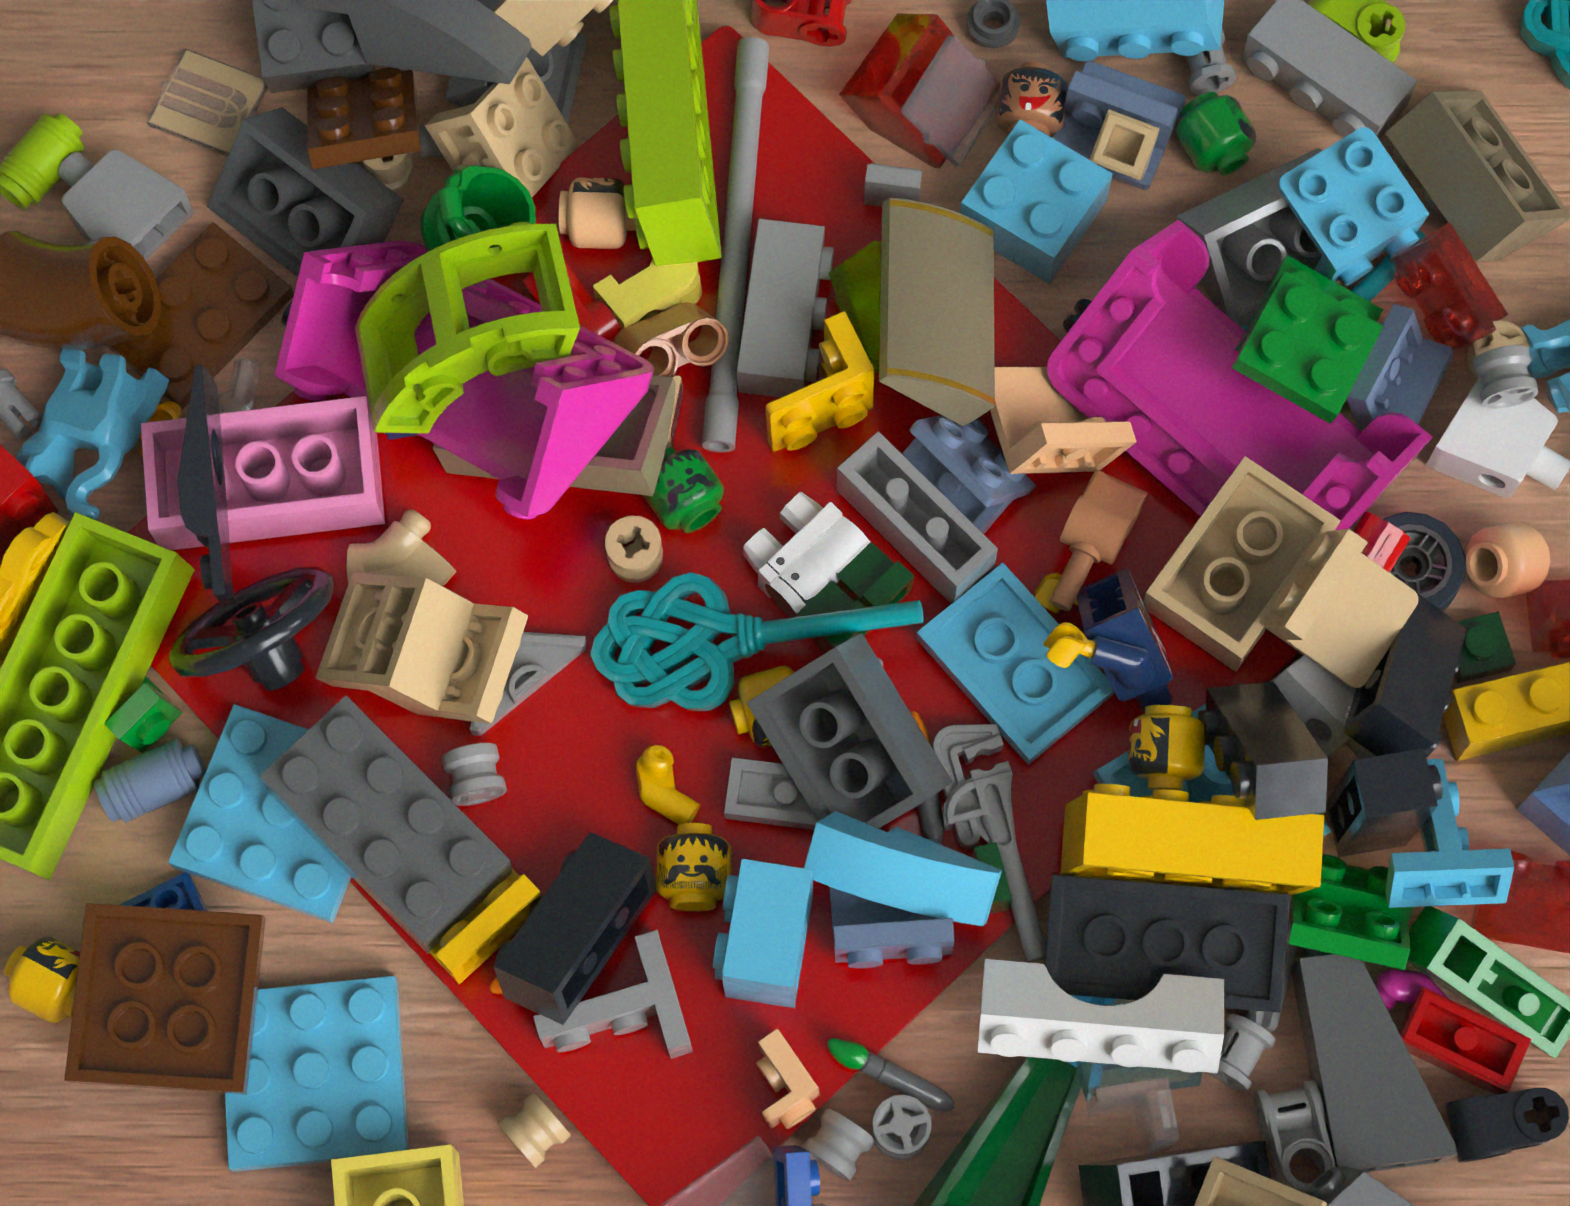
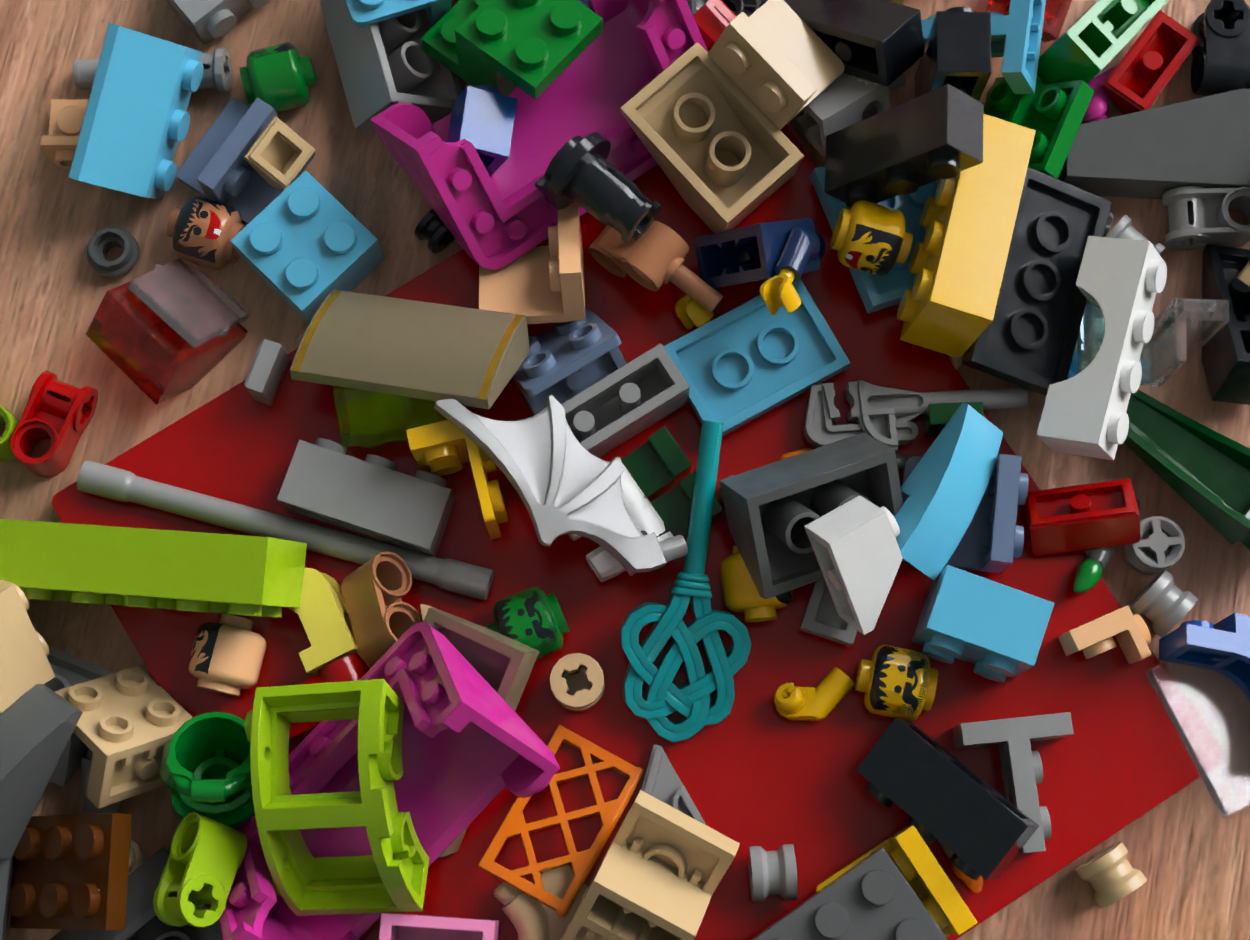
camera: 80 degrees left, 5 degrees up
none -> lime piece [153,812,247,927]
none -> animal [434,395,688,574]
none -> brick [447,85,517,174]
none -> orange window [478,724,645,917]
none -> black piece [535,132,661,243]
none -> white slope [804,495,903,635]
none -> red slope [1025,478,1141,556]

